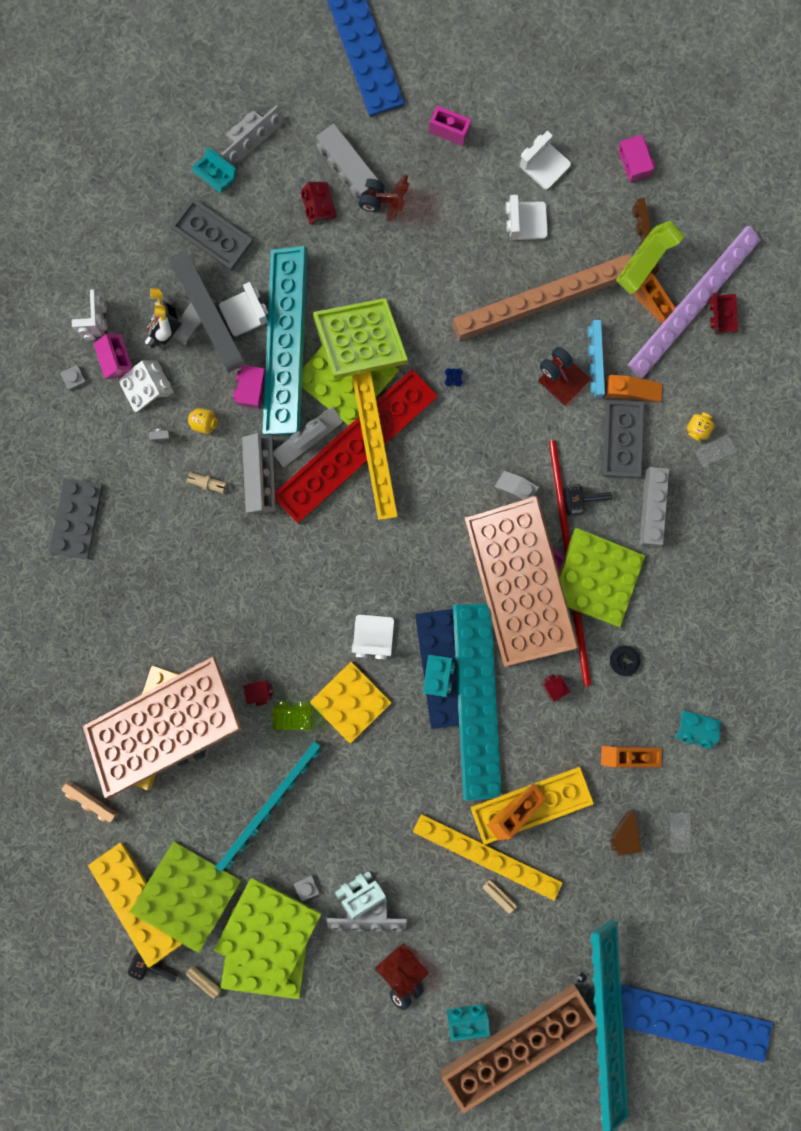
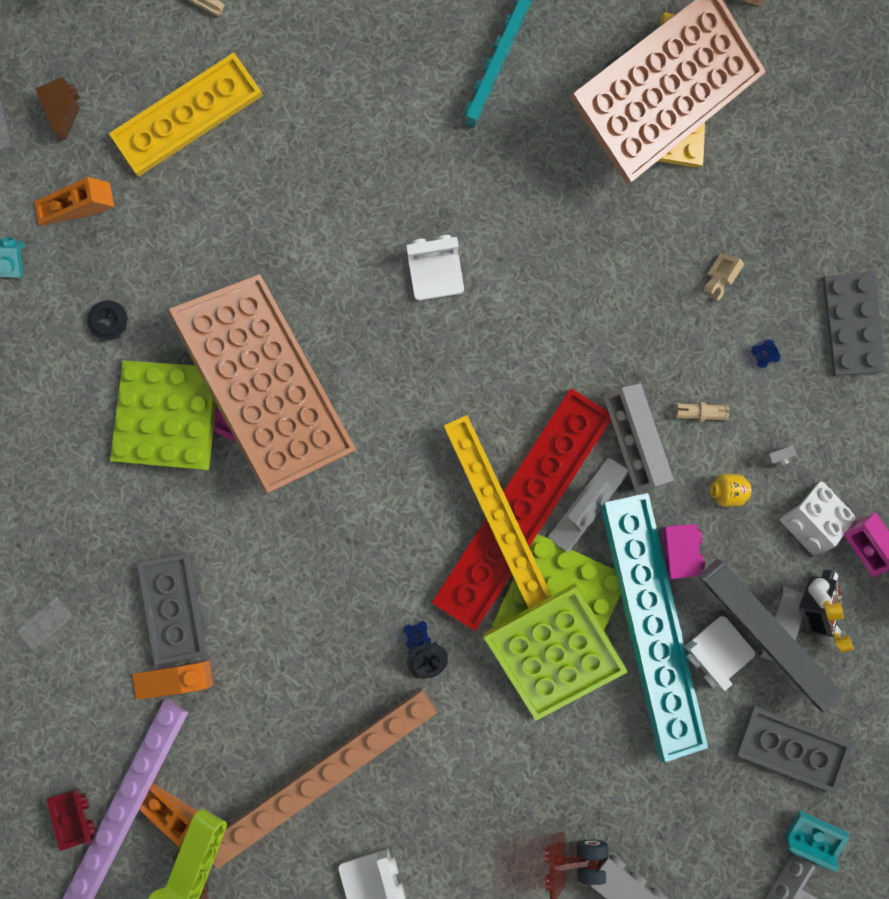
camera: 165 degrees right, 0 degrees up
dark red brick [243,680,274,706] -> none
clear neon green brick [272,702,313,730] -> none
dark red bracket [301,182,337,225] -> none
yellow plate [310,662,391,744] -> none
yellow plate [413,814,563,901] -> none
dark blue plate [415,609,459,729] -> none
teal bracket [422,655,455,697] -> none
teal plate [453,603,502,801] -> none
orange slope [486,784,546,840] -> none
light grey slope [494,471,539,502] -> none
clear red plate [538,347,590,406] -> none
dark red brick [541,674,570,702] -> none
red piece [549,440,591,686] -> none
black piece [564,484,612,515] -> none
medium azure plate [587,320,605,399] -> none
light grey brick [639,467,669,547] -> none
yellow head [686,412,715,442] -> none
none -> black gear [406,641,448,679]
none -> tan plate [704,253,744,301]
none -> clear blue plate [751,339,781,368]

